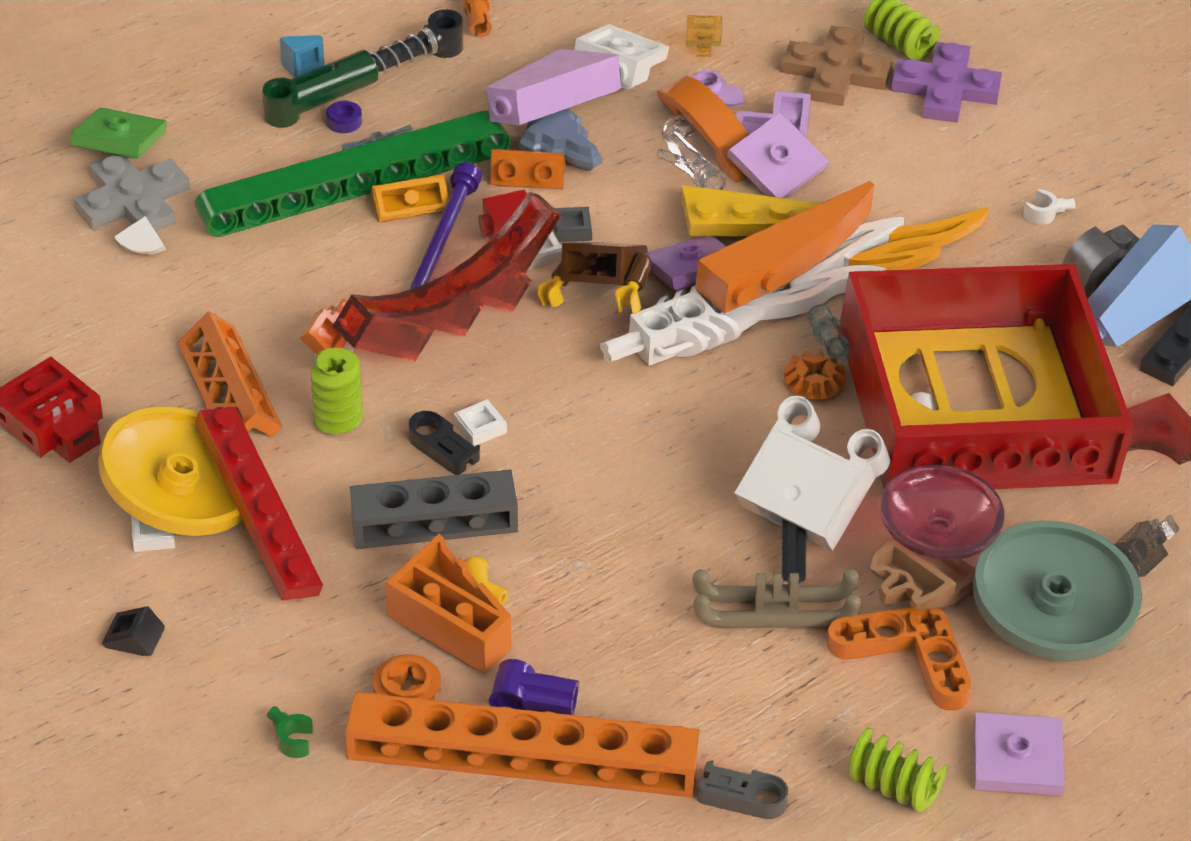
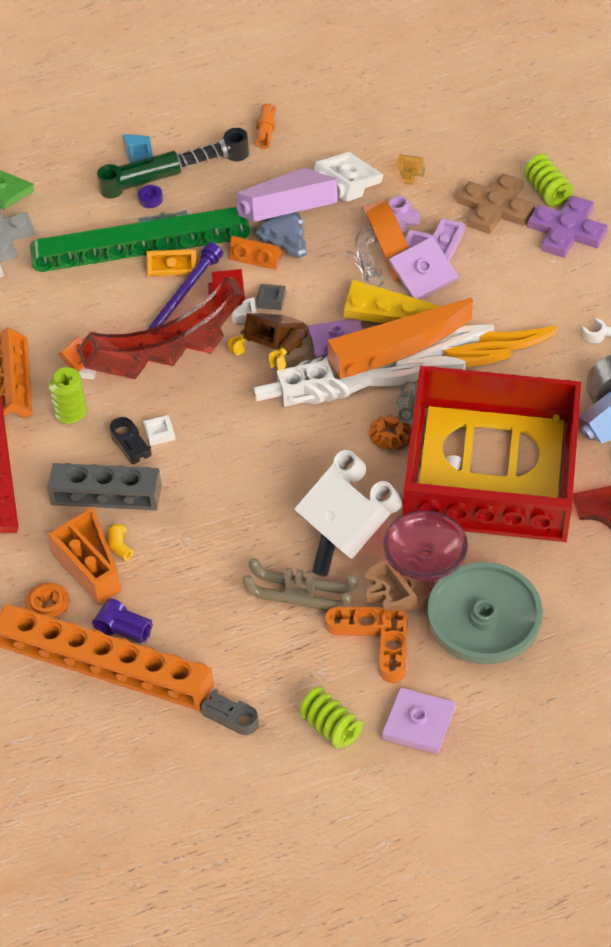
camera: 20 degrees right, 5 degrees up
clear smoke plate [1114,515,1179,578] -> none

